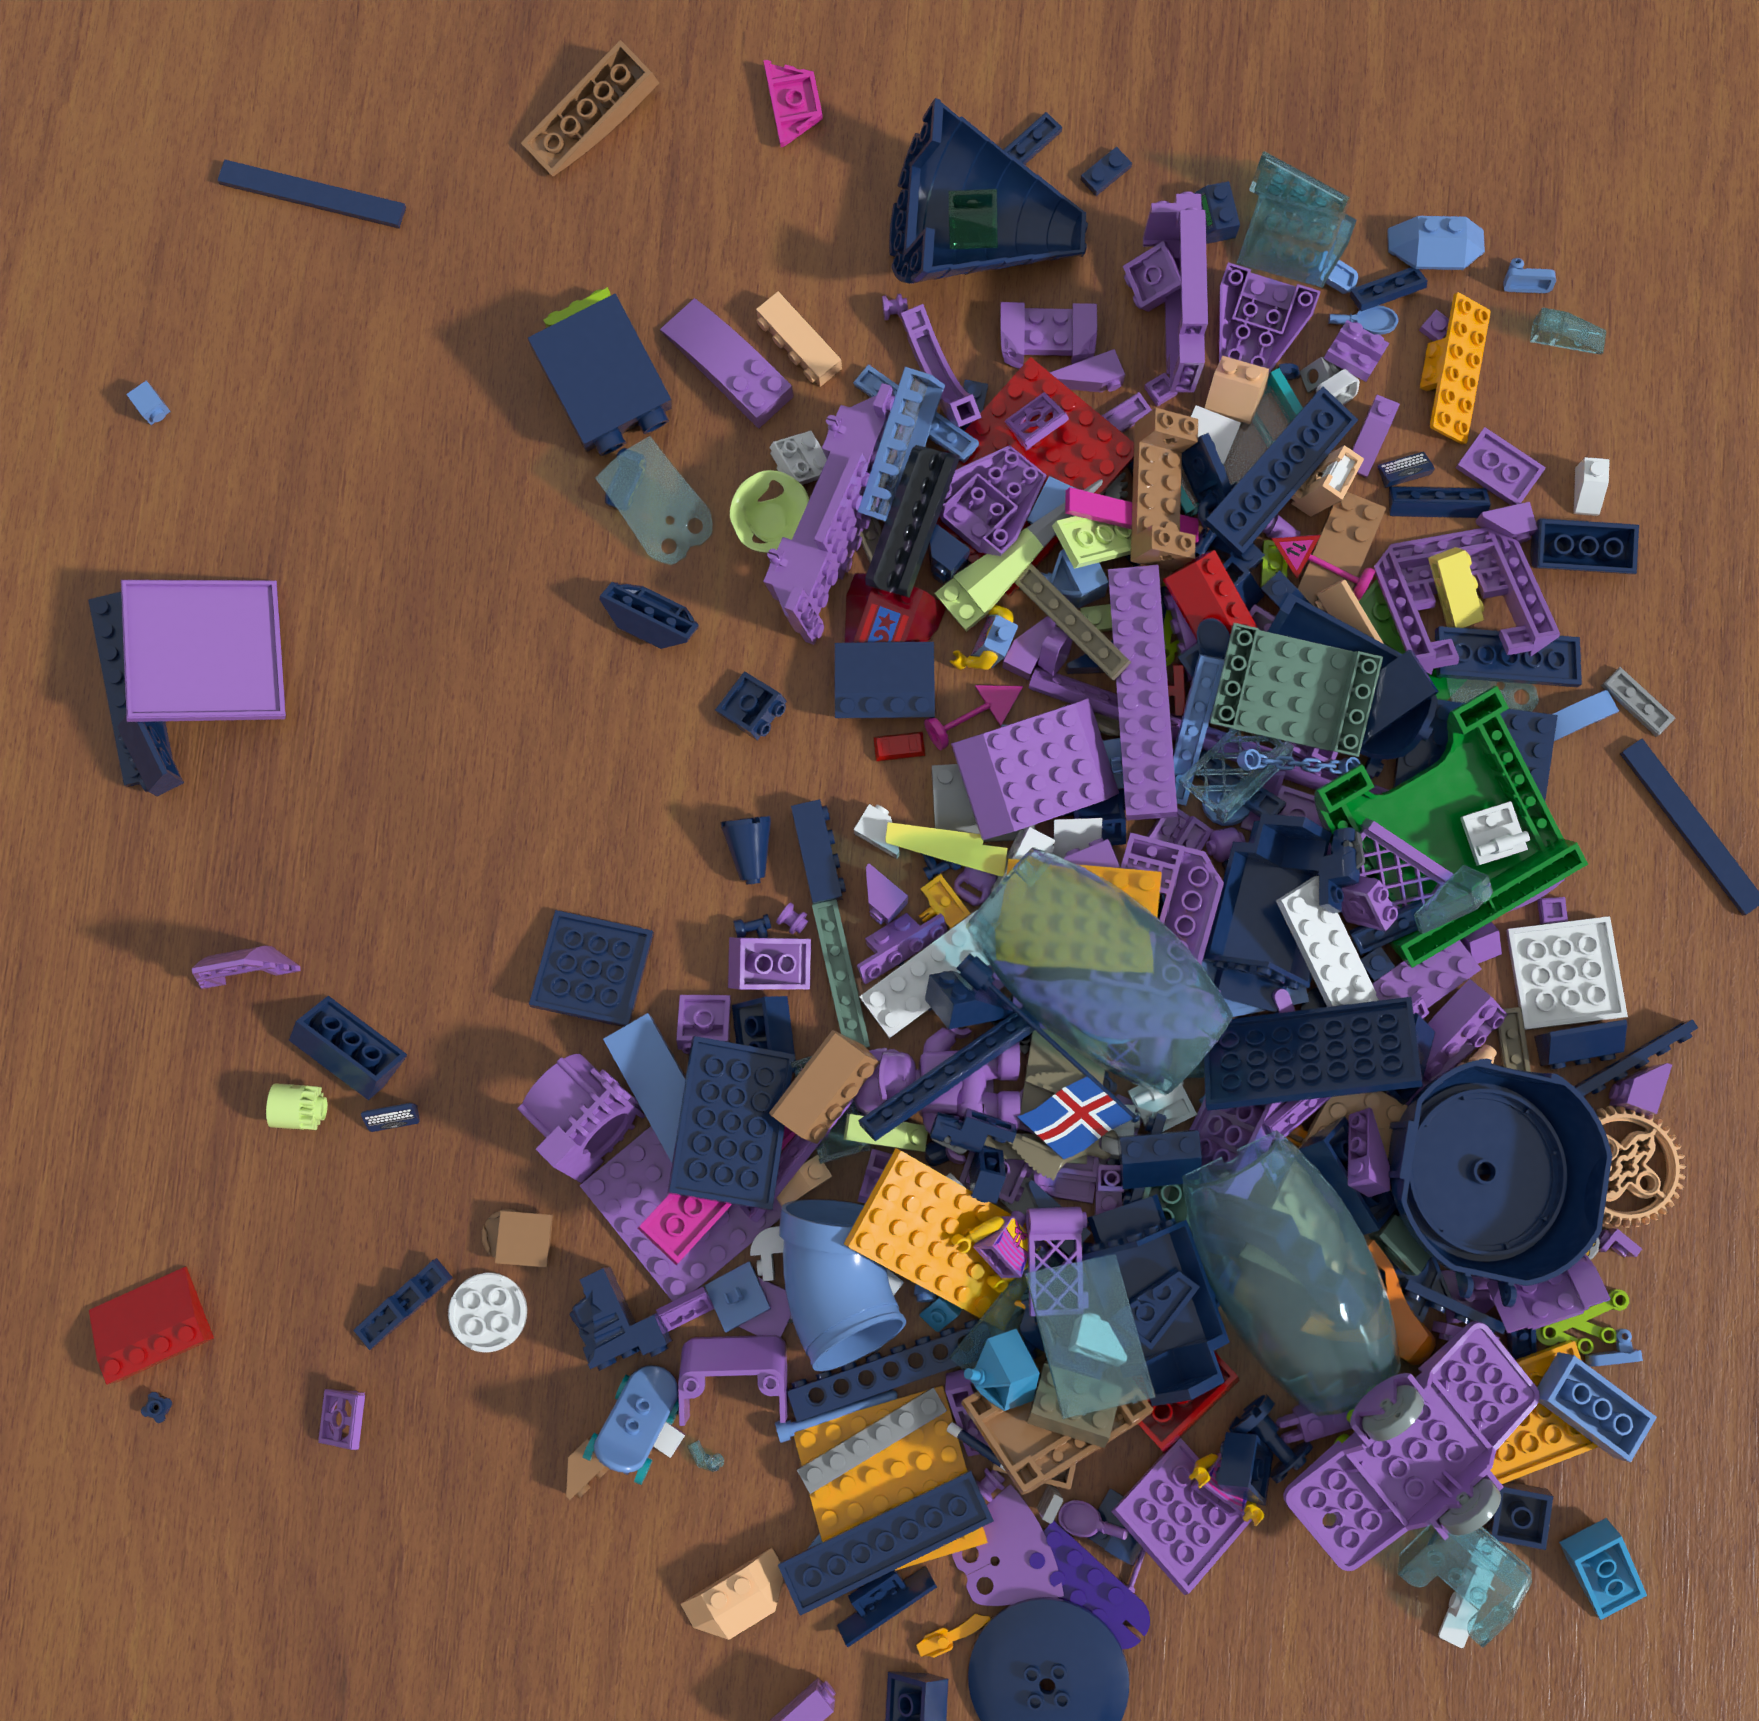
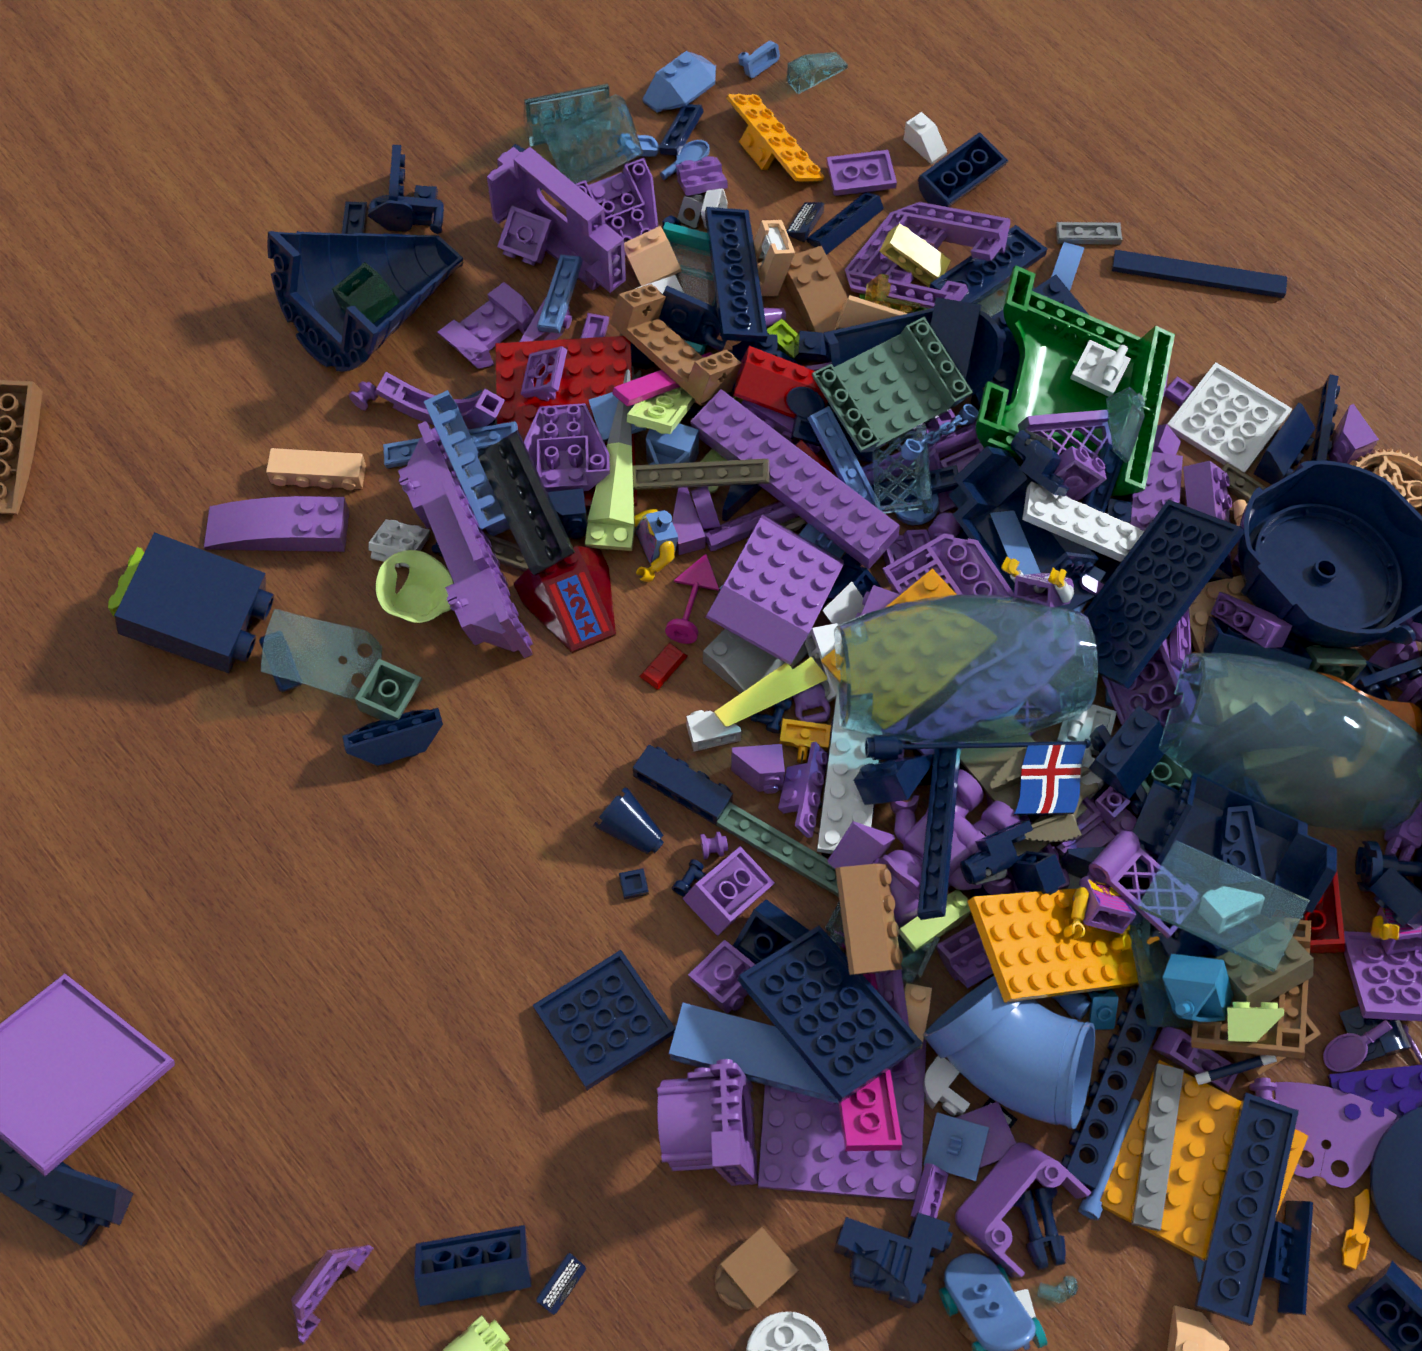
camera: 50 degrees left, 15 degrees down
dark blue plate [715,671,787,741] -> none
dark pink wing [763,60,823,147] -> none
dark blue slope [835,642,935,718] -> none
light grey tile [1037,1484,1063,1524] -> none
medium lavender tile [1144,373,1178,407] -> none
dark pink piece [1271,535,1376,601] -> none
medium lavender slope [1352,395,1400,478] -> none
medium lavender plate [1419,309,1449,341] -> none
medium lavender slope [1475,502,1538,543] -> none
none -> sand green slope [355,659,422,720]
none -> dark blue plate [368,144,444,234]
none -> medium blue tile [537,255,583,333]
none -> dark blue tile [619,868,649,900]
none -> medium lavender slope [828,821,895,868]
none -> clear yellow bracket [865,274,920,313]
none -> medium blue sticker [990,510,1041,575]
none -> torso [1001,557,1074,609]
none -> dark blue piece [1013,1187,1066,1270]
none -> yellowish green slope [1227,1002,1284,1042]

